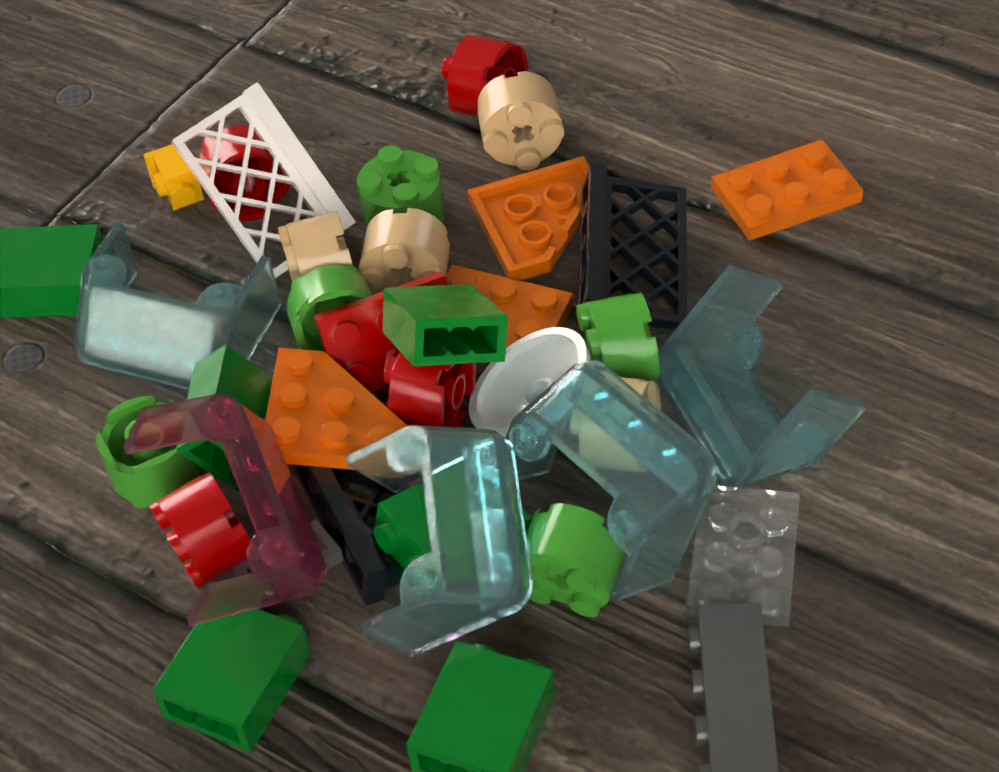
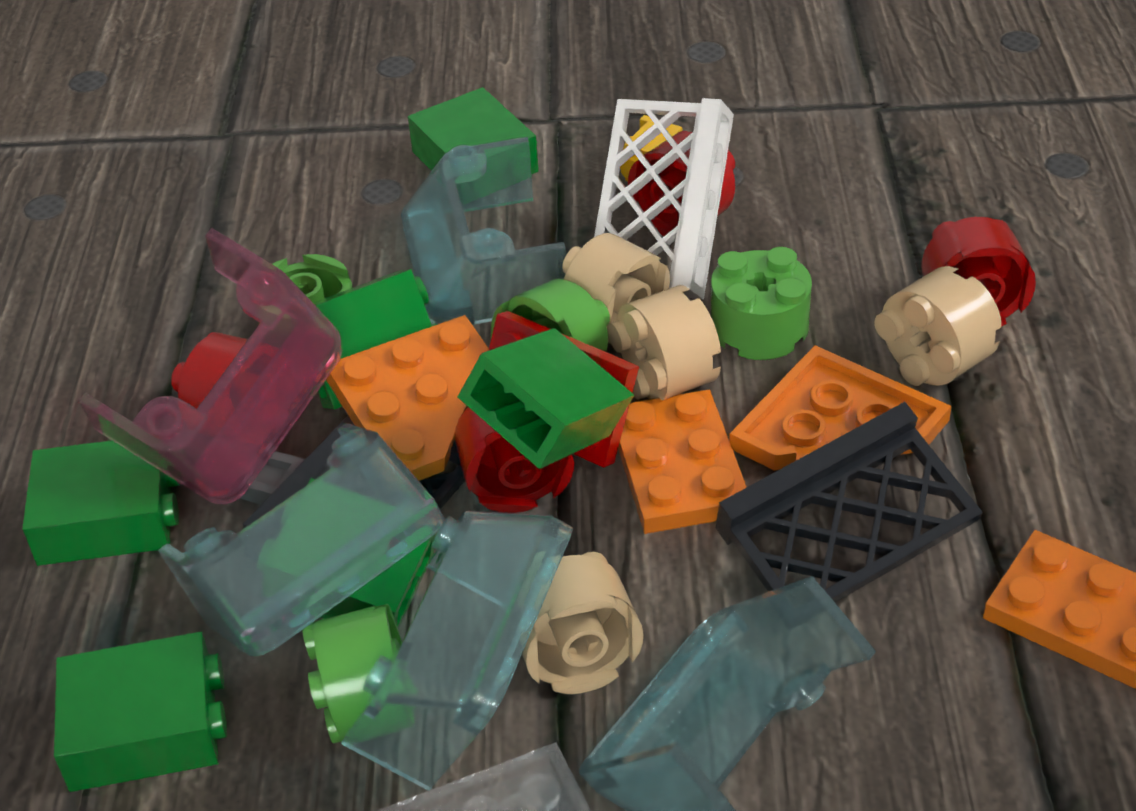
camera: 55 degrees right, 5 degrees down
white dish [469,327,591,441] -> none
bright green brick [576,293,660,381] -> none

